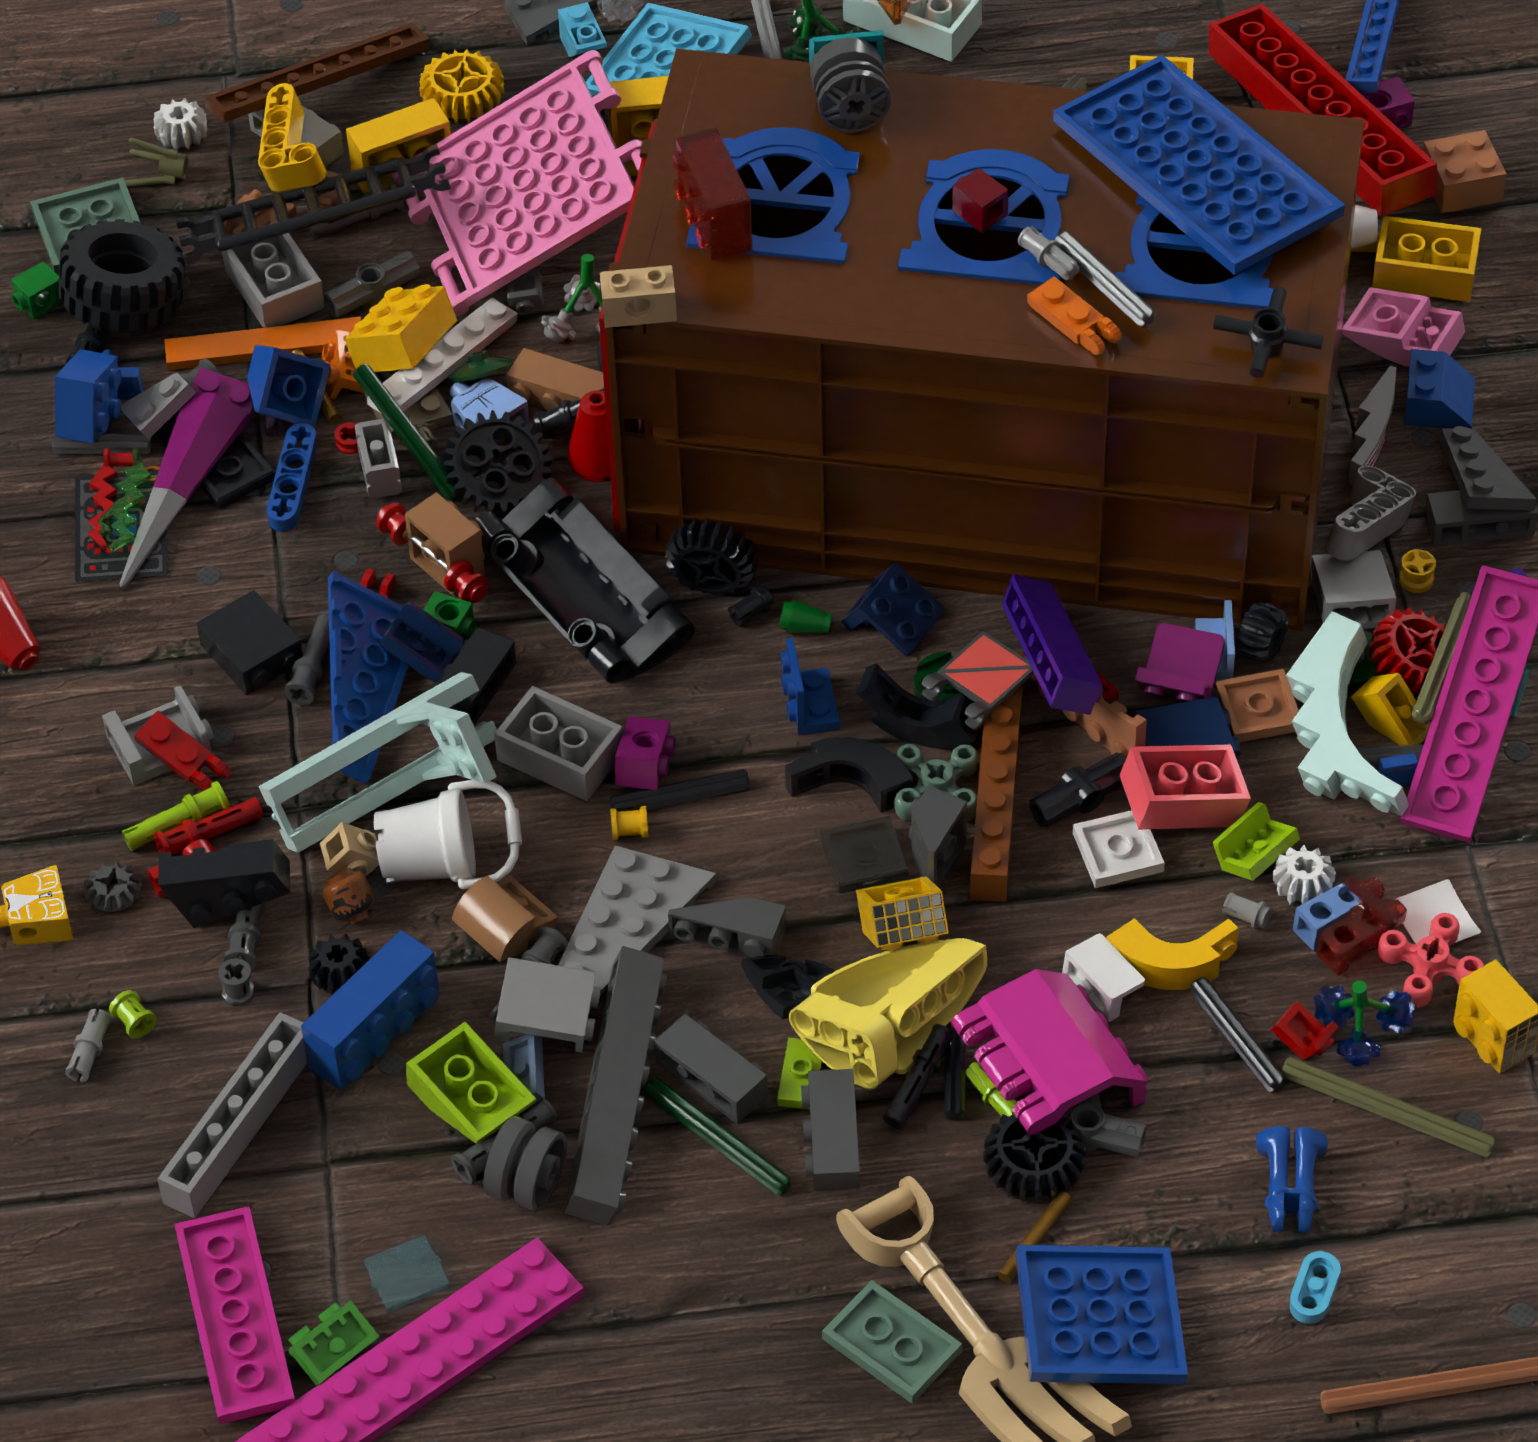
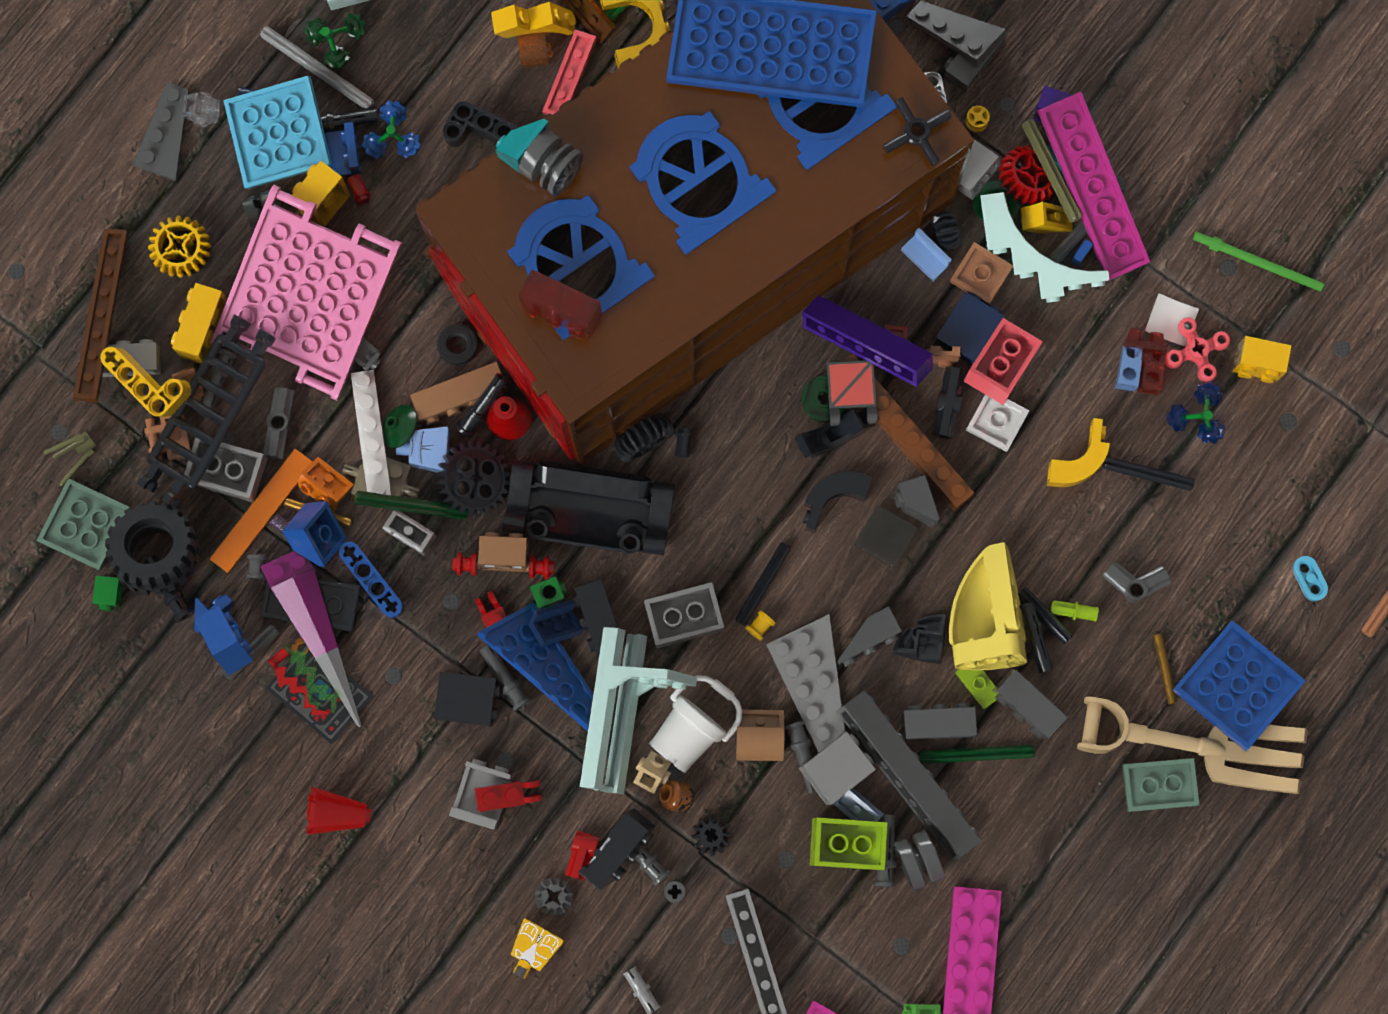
camera: 45 degrees left, 30 degrees up
lime bush [109,990,157,1039] -> none
light grey wing [121,372,196,439] -> none
lime pin [121,781,230,852] -> none
white gear [154,98,207,150] -> none
red pin [154,797,263,857] -> none
blue brick [301,930,440,1091] -> none
red bush [334,422,358,454] -> none
yellow brick [344,284,457,372] -> none
clear light blue piece [363,1235,450,1312] -> none
light grey plant [541,254,603,343] -> none
medium azure slope [558,2,607,57] -> none
tan brick [600,265,677,328] -> none
magenta brick [615,716,676,790] -> none
green cone [779,599,831,633] -> none
blue bracket [780,638,840,735] -> none
dark blue bracket [841,562,944,656] -> none
brick [856,876,948,951] -> none
sand green gear [894,744,979,821] -> none
dark pink hinge [951,969,1148,1135] -> none
dark red brick [952,168,1008,233] -> none
black gear [983,1112,1086,1204] -> none
light grey axle [1018,226,1080,280] -> none
orange hinge [1027,276,1122,356] -> none
axle [1054,231,1155,328] -> none
white panel [1062,933,1145,1023] -> none
magenta bracket [1135,623,1225,702] -> none
lime bracket [1213,802,1300,881] -> none
light grey pin [1222,892,1272,929] -> none
blue piece [1256,1126,1328,1234] -> none
red bracket [1271,1001,1339,1061] -> none
white gear [1273,845,1336,905] -> none
olive axle [1282,1057,1496,1157] -> none

